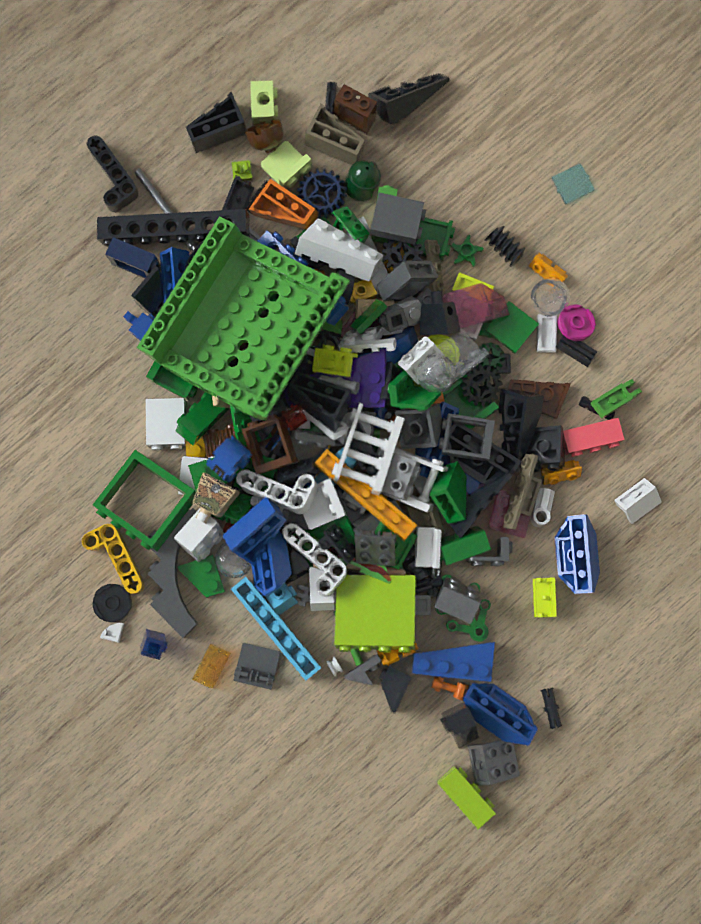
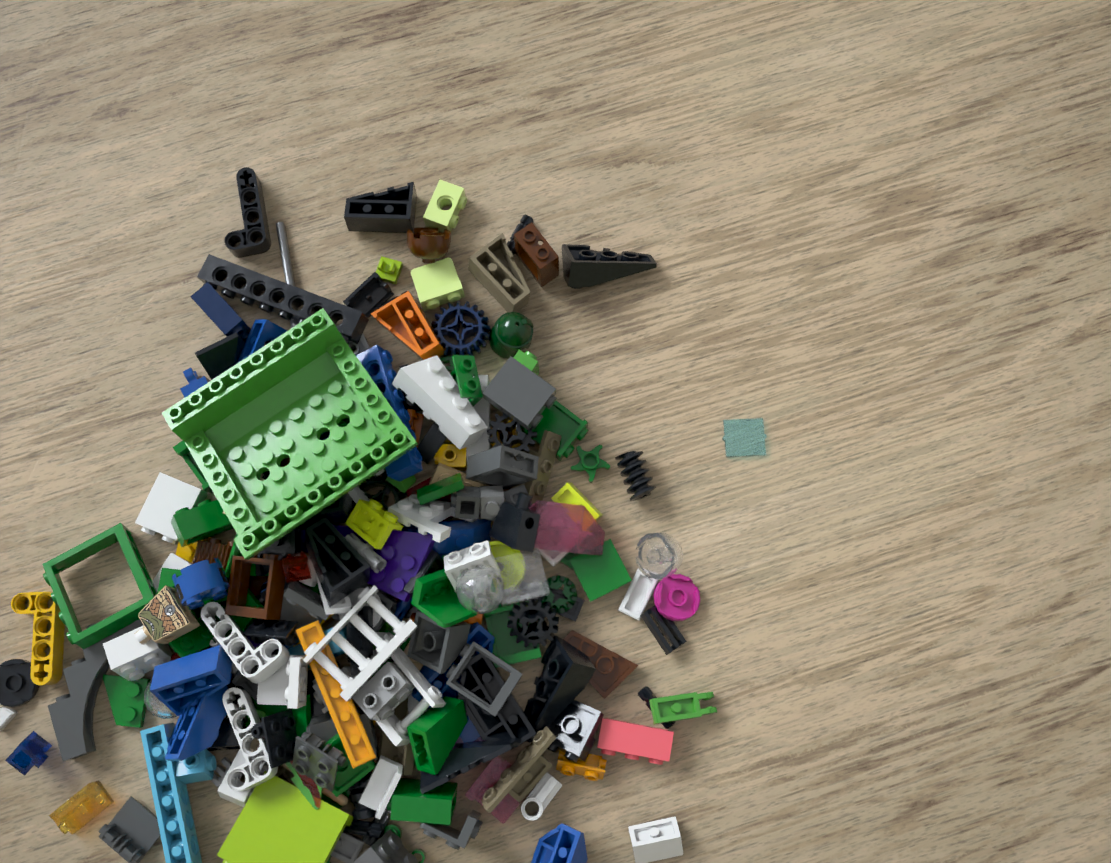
camera: 30 degrees right, 5 degrees down
light orange hinge [529,253,568,289] -> none

